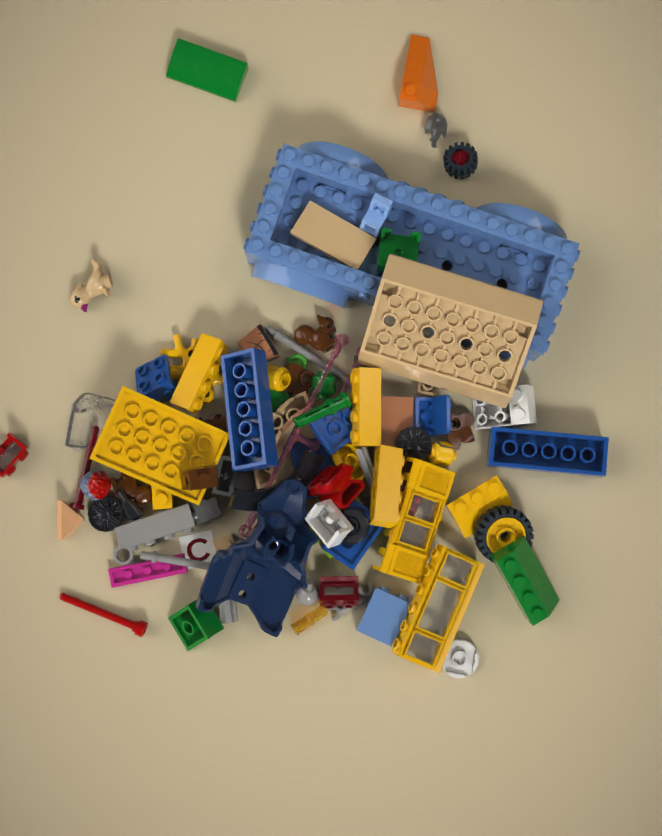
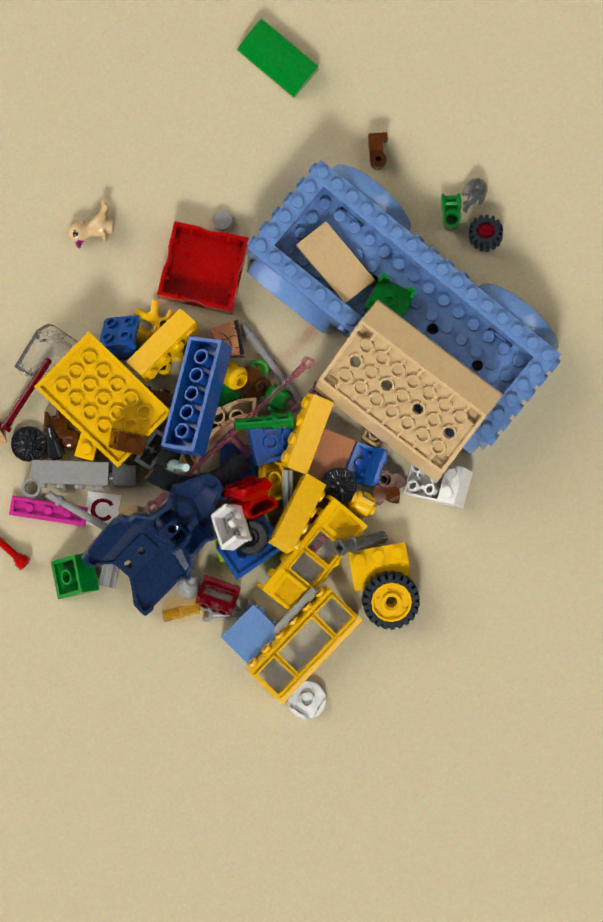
camera: 25 degrees right, 0 degrees up
red piece [80,469,111,501] -> none
reddish brown animal [294,315,340,353] -> none
light blue brick [360,193,393,238] -> none
orange wedge [398,35,438,113] -> none
blue brick [486,427,609,477] -> none
green slope [490,535,560,626] -> none
none -> red tile [157,221,249,315]
none -> light aqua bar [166,459,190,473]
none -> light grey tile [213,211,232,231]
none -> light grey bar [272,587,317,634]
none -> dark grey pin [334,531,388,556]
none -> reddish brown leg [368,132,388,170]
none -> green piece [441,193,461,231]

